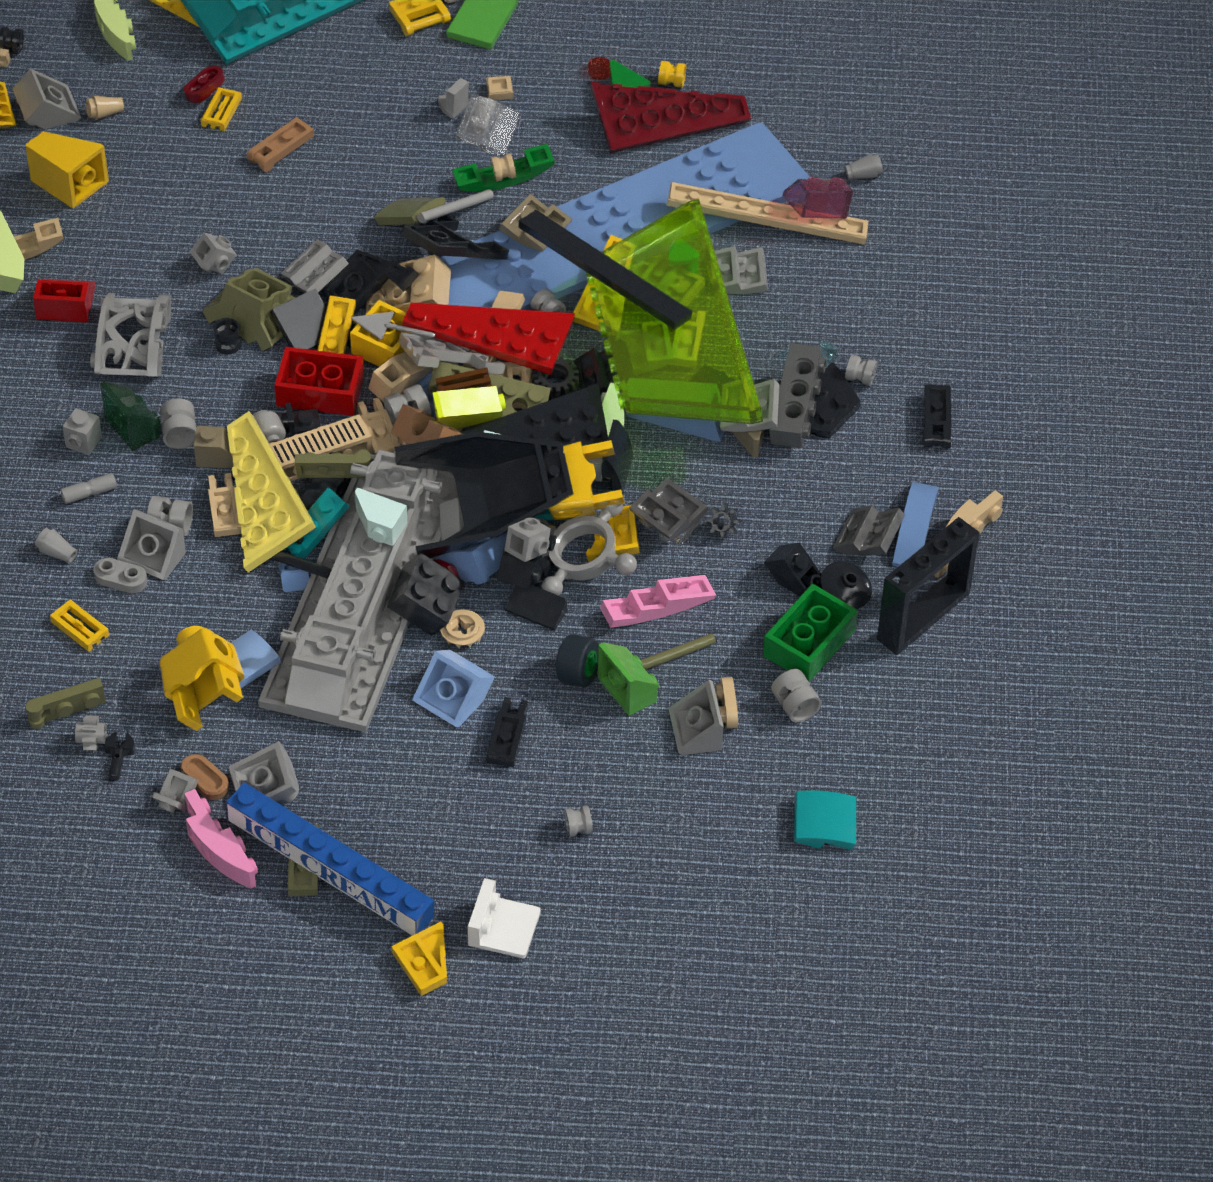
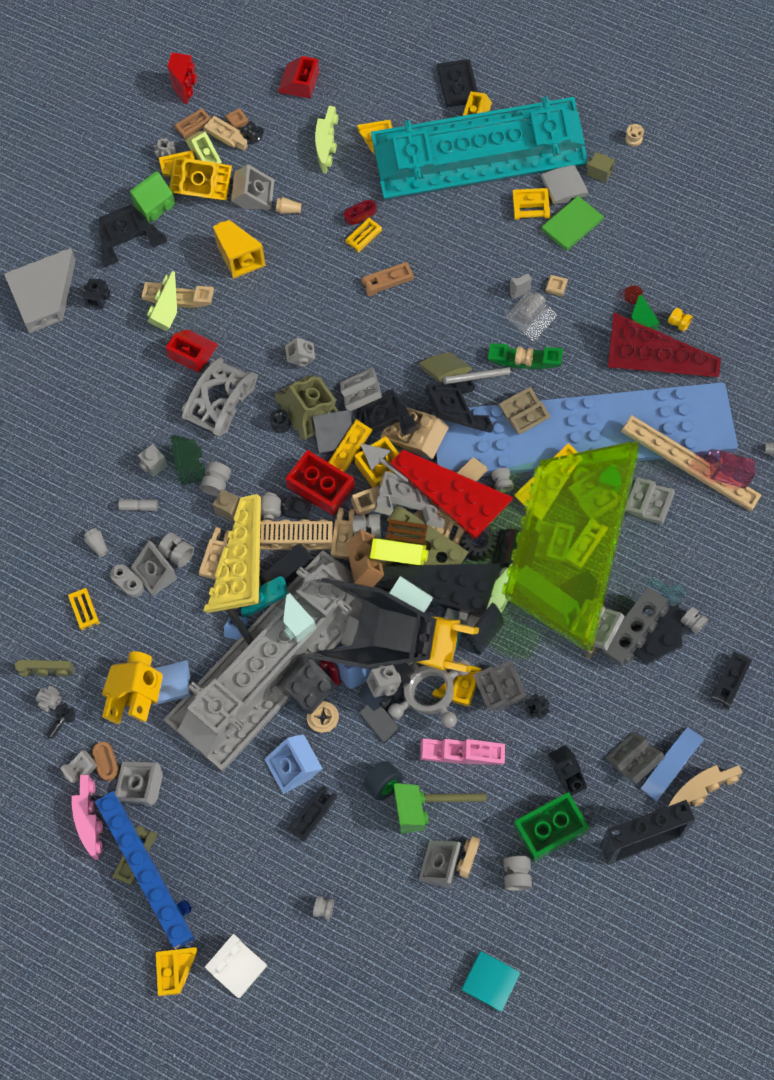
camera: 30 degrees right, 15 degrees up
olive plate [295,450,372,478] -> none
black tile [518,210,693,330] -> none
black dish [820,561,872,609] -> none

